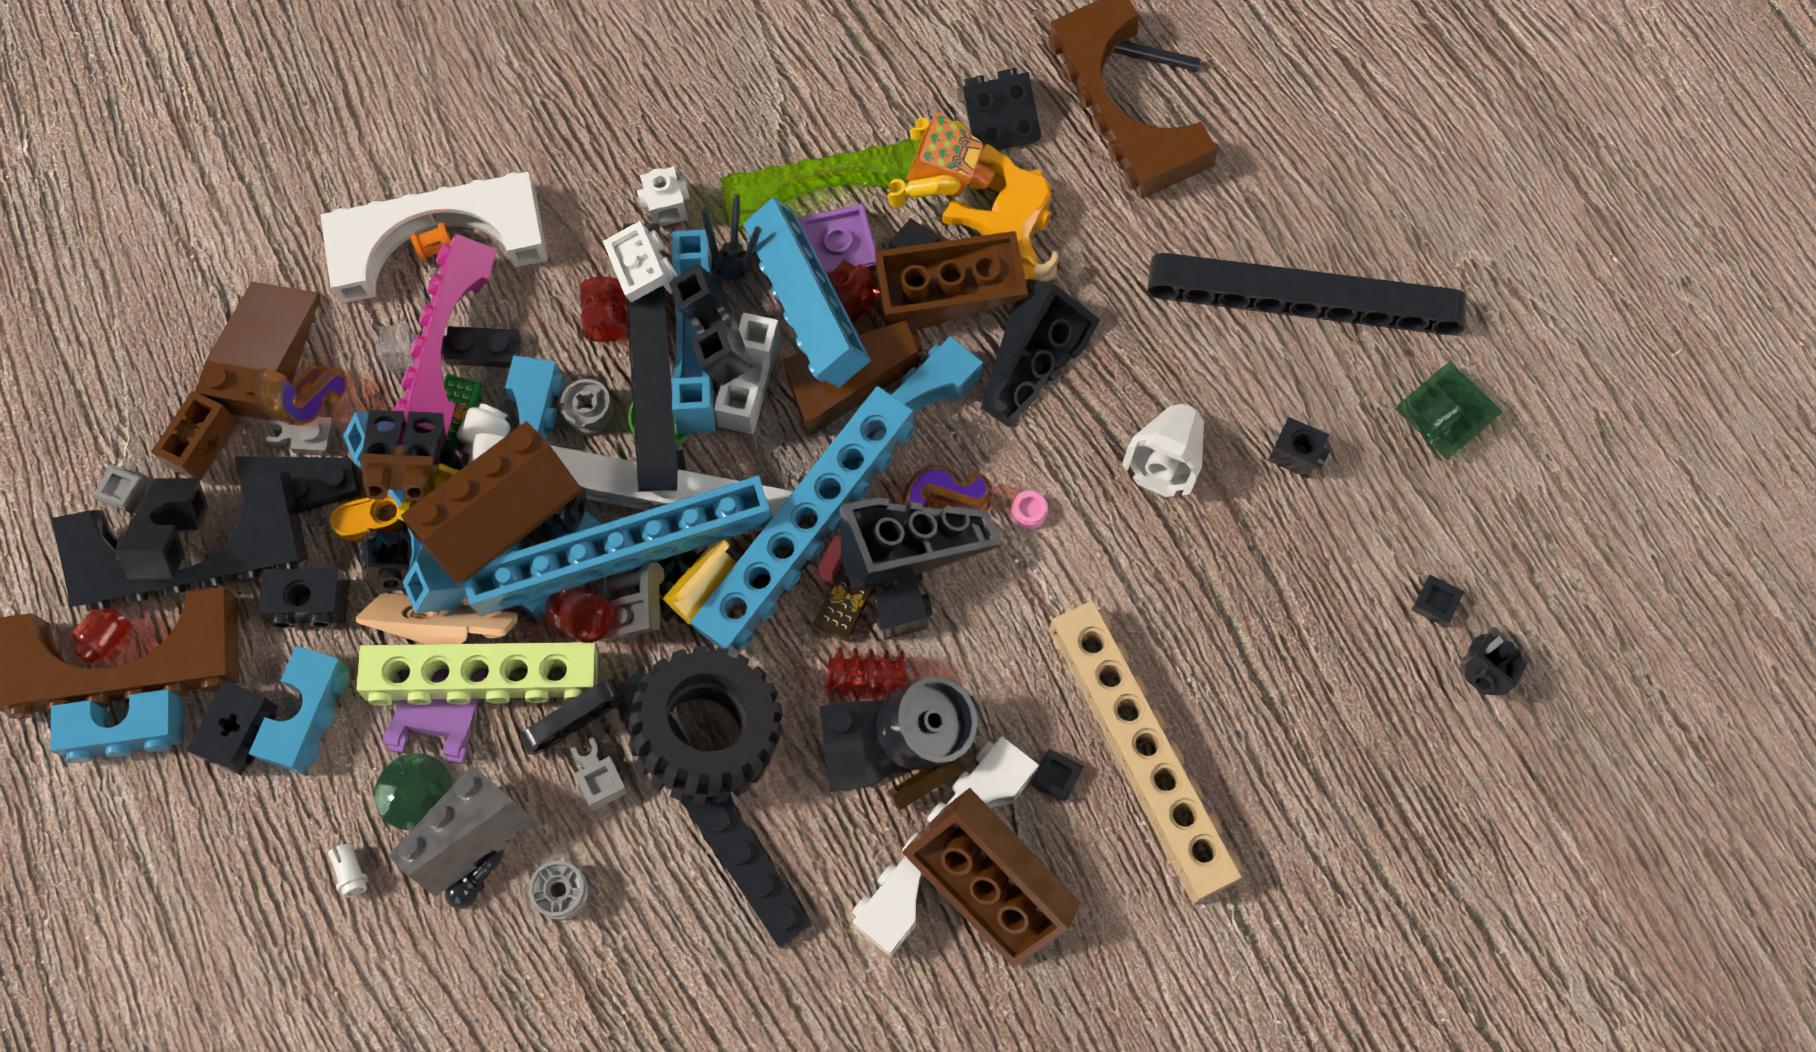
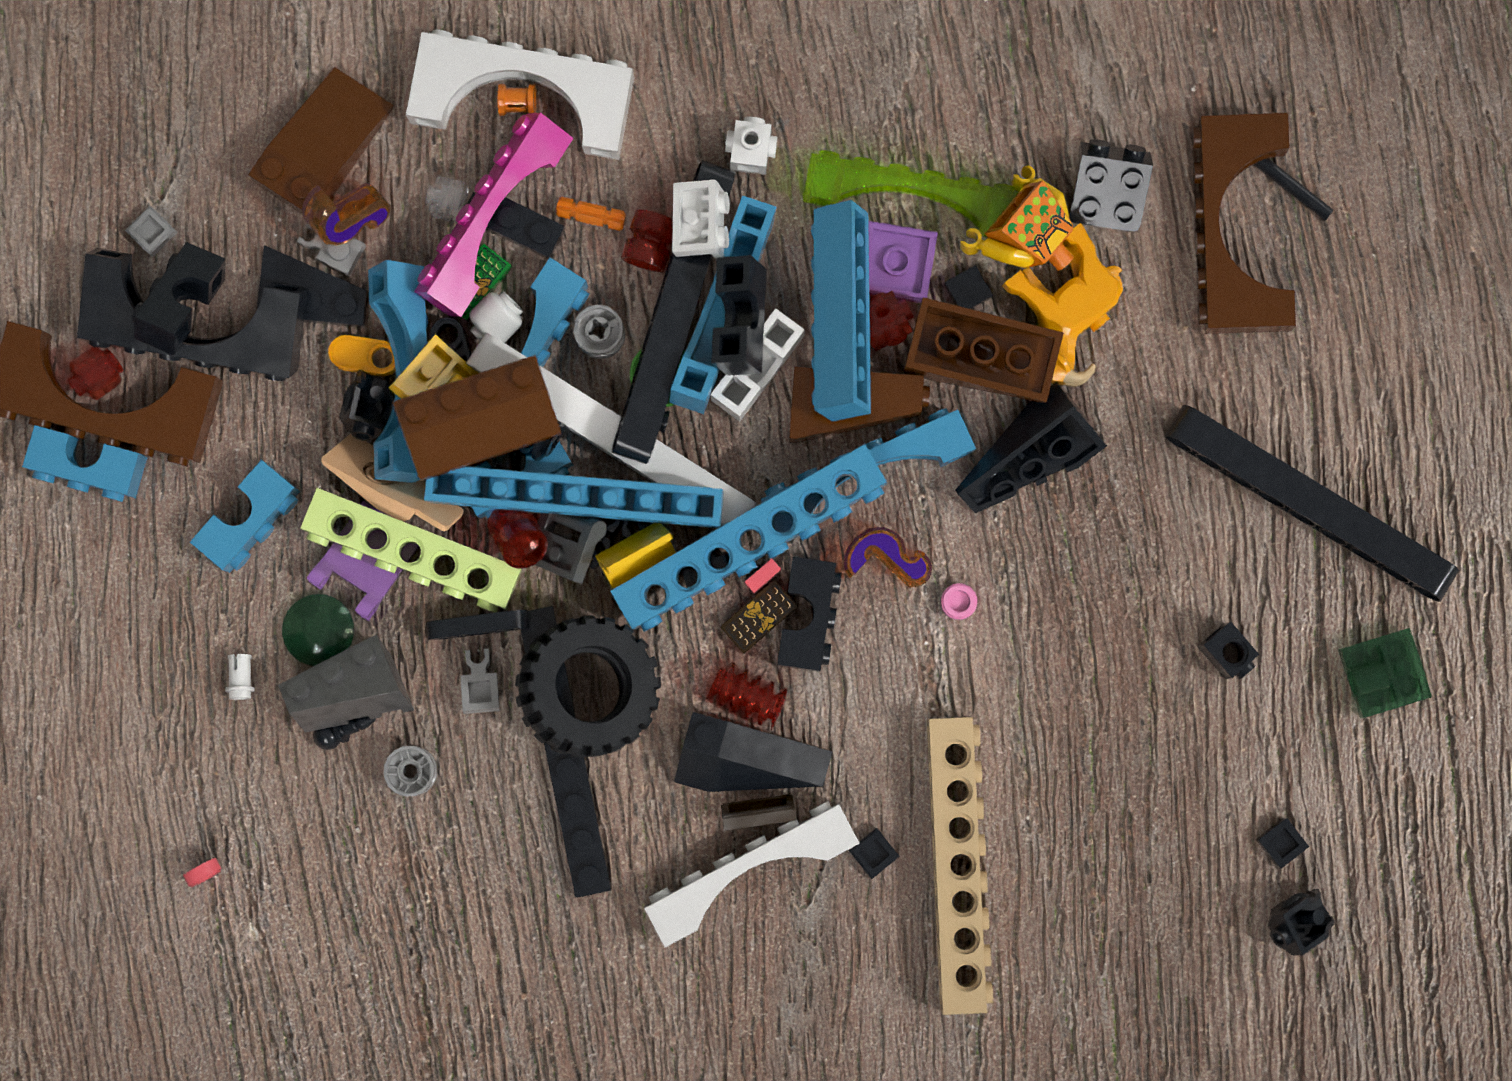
camera: 20 degrees right, 15 degrees up
reddish brown brick [151,391,239,481] -> none
black brick [186,680,278,776] -> none
black brick [258,568,350,628] -> none
hips [360,410,446,501] -> none
black plant [700,194,761,279] -> none
black wedge [840,497,1002,592] -> none
wheel [876,676,978,770] -> none
reddish brown slope [902,788,1081,968] -> none
white cone [1122,404,1204,497] -> none
none -> orange axle [556,197,626,231]

